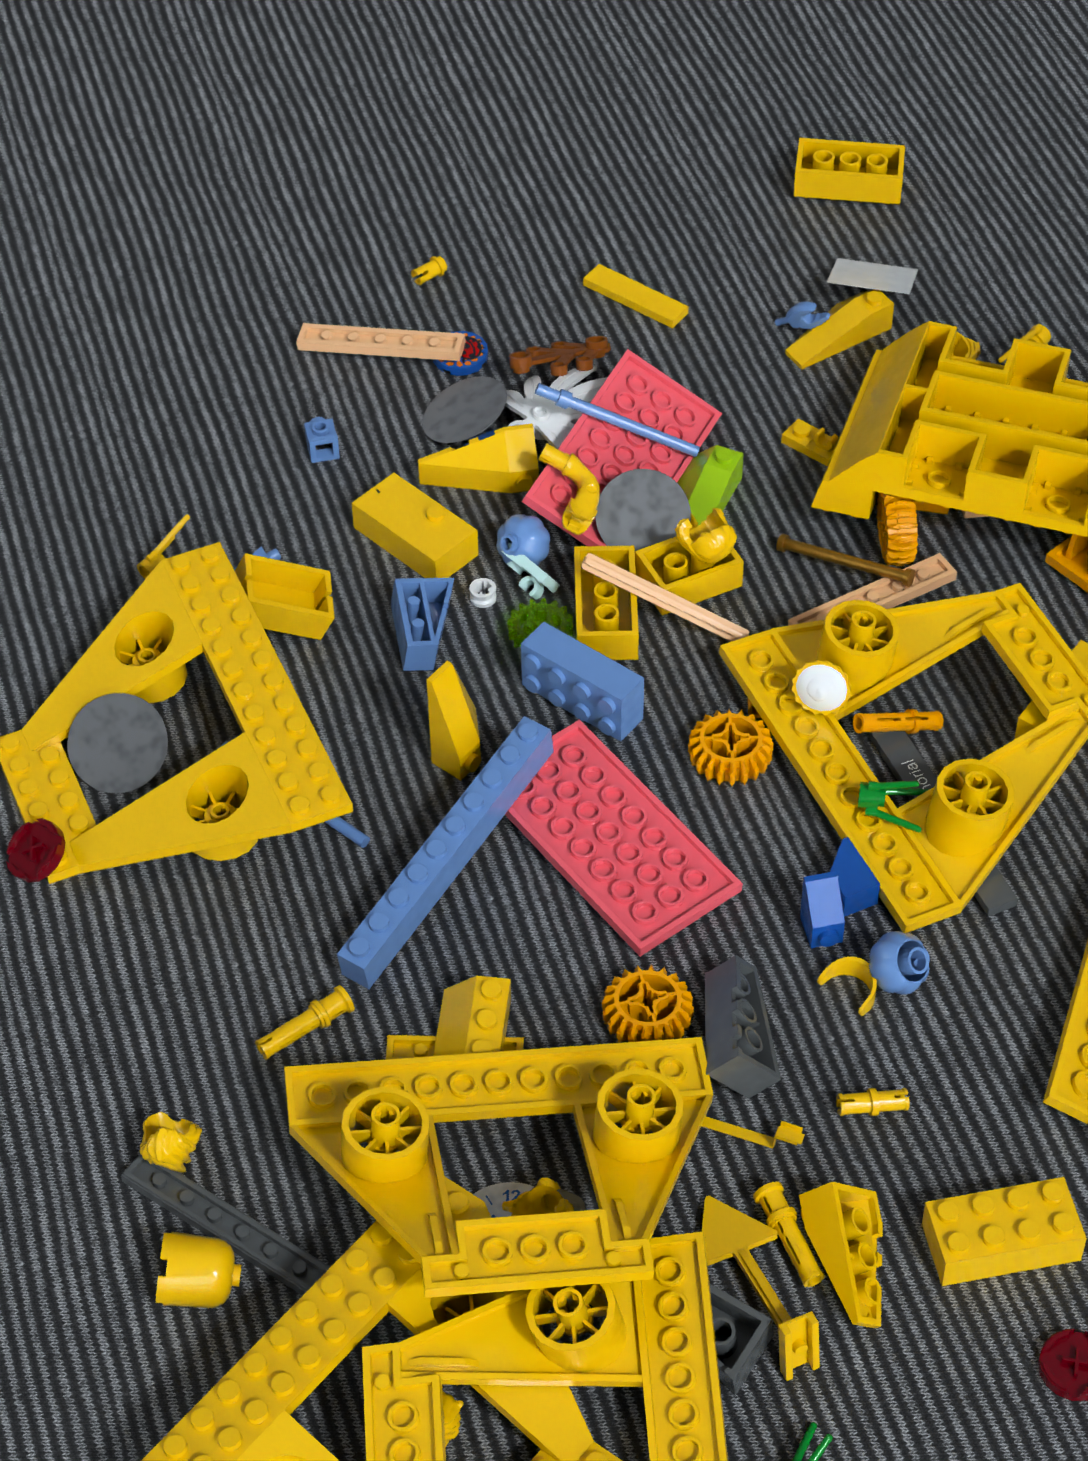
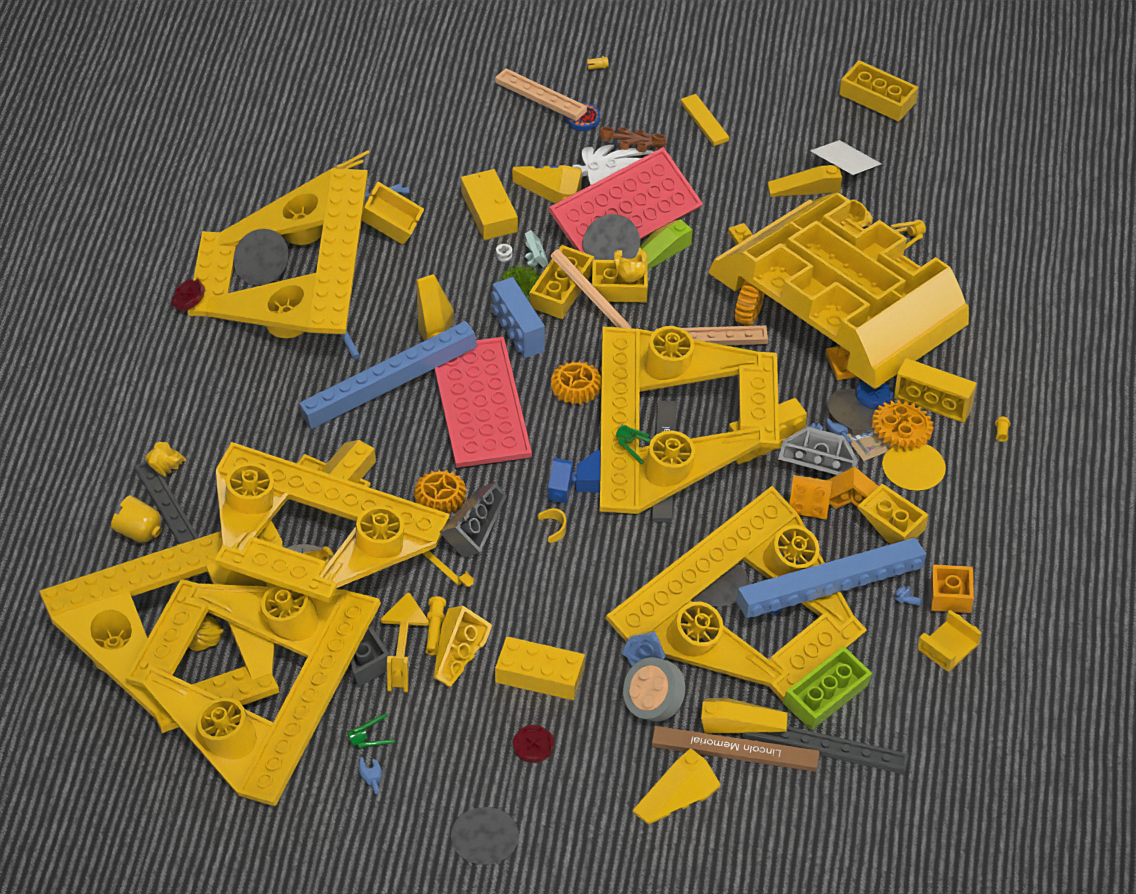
camera: 25 degrees right, 0 degrees up
yellow pin [255,985,355,1060] -> none
medium blue brick [304,417,340,463] -> none
medium blue wedge [391,578,454,671] -> none
flat silver sticker [423,376,507,443] -> none
medium blue plant [496,514,550,567] -> none
medium blue bar [535,383,700,457] -> none
yellow piece [538,443,600,535] -> none
medium blue hand [775,301,830,329] -> none
pearl gold bar [776,534,915,587] -> none
white piece [791,660,852,716] -> none
yellow pin [836,1088,910,1116] -> none
light orange pin [853,709,944,734] -> none
medium blue plant [869,931,930,995] -> none

